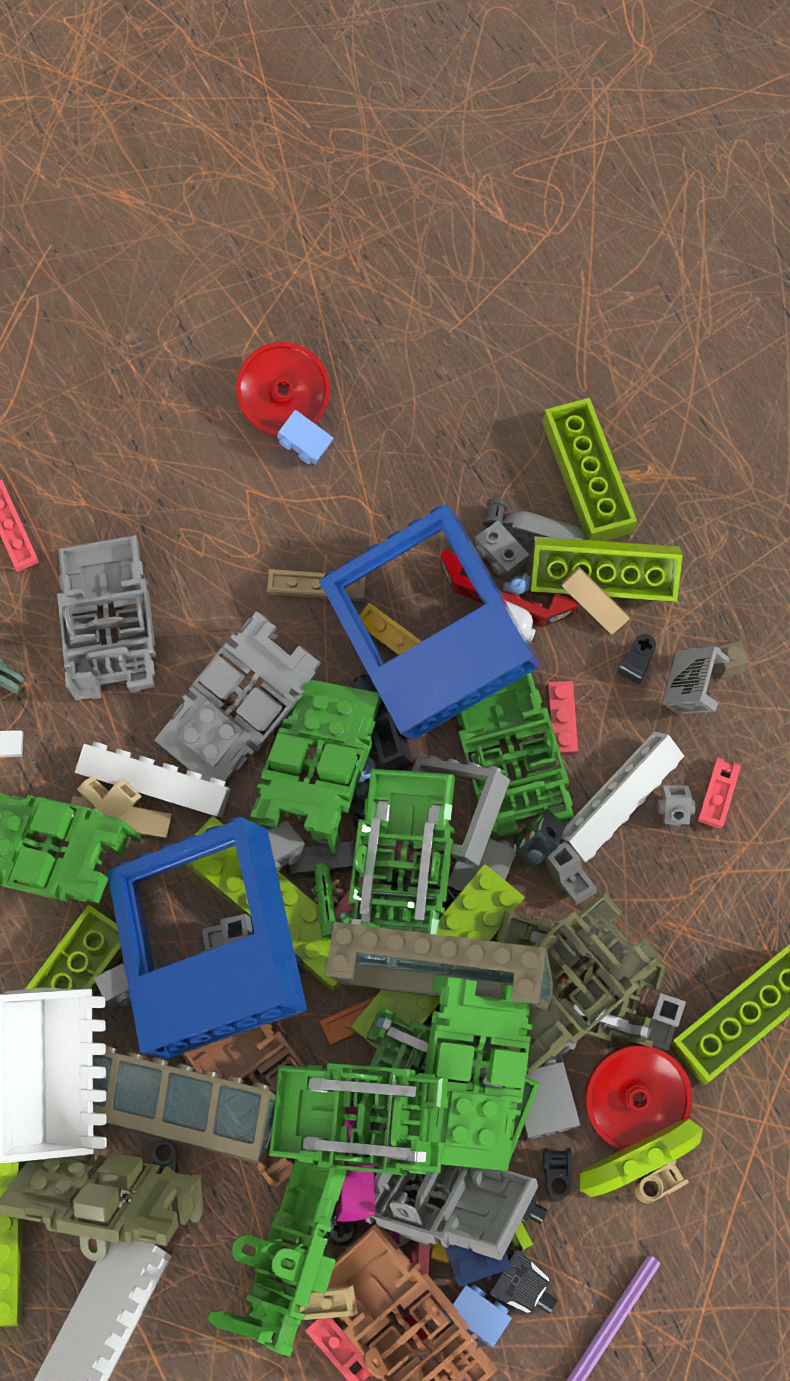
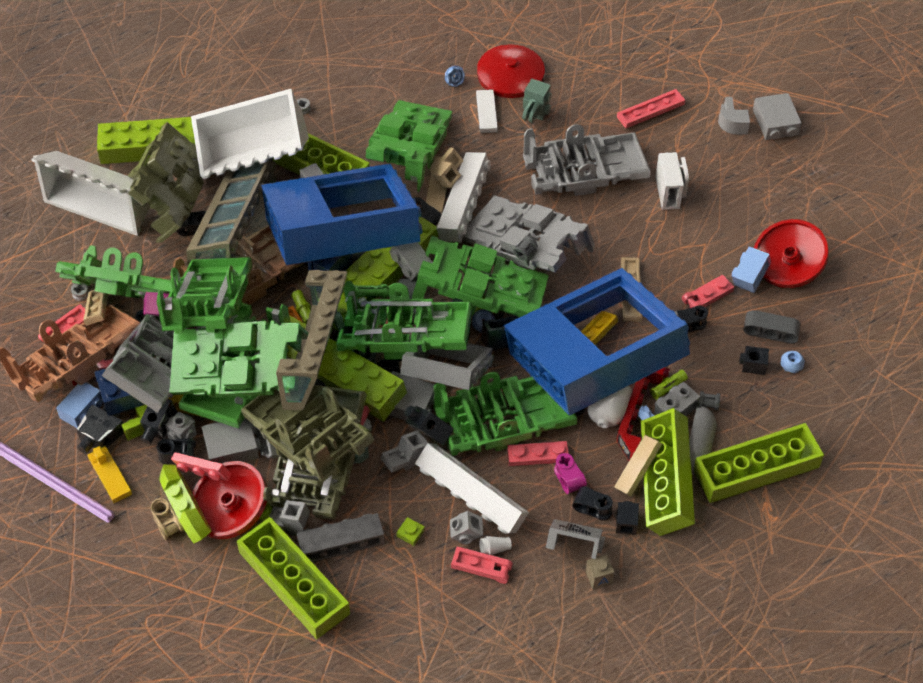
camera: 90 degrees right, 15 degrees down
none -> yellow hinge [87,446,132,504]
none -> light grey brick [165,411,197,439]
none -> coral plate [171,453,231,481]
none -> lime pin [291,290,311,324]
none -> flat silver brick [297,513,385,562]
none -> lime plate [396,517,425,546]
none -> black piece [414,197,442,226]
none -> white cone [479,536,512,555]
none -> dark grey bush [513,236,538,261]
none -> dark pink piece [554,453,587,494]
none -> black brick [616,501,639,535]
none -> white brick [655,152,689,210]
none -> black piece [675,306,708,333]
none -> coral plate [681,275,734,308]
none -> light grey brick [718,97,750,134]
none -> black brick [739,346,769,375]
none -> dark grey beam [743,310,801,343]
none -> light grey brick [753,93,802,140]
none -> light blue plate [780,351,805,373]

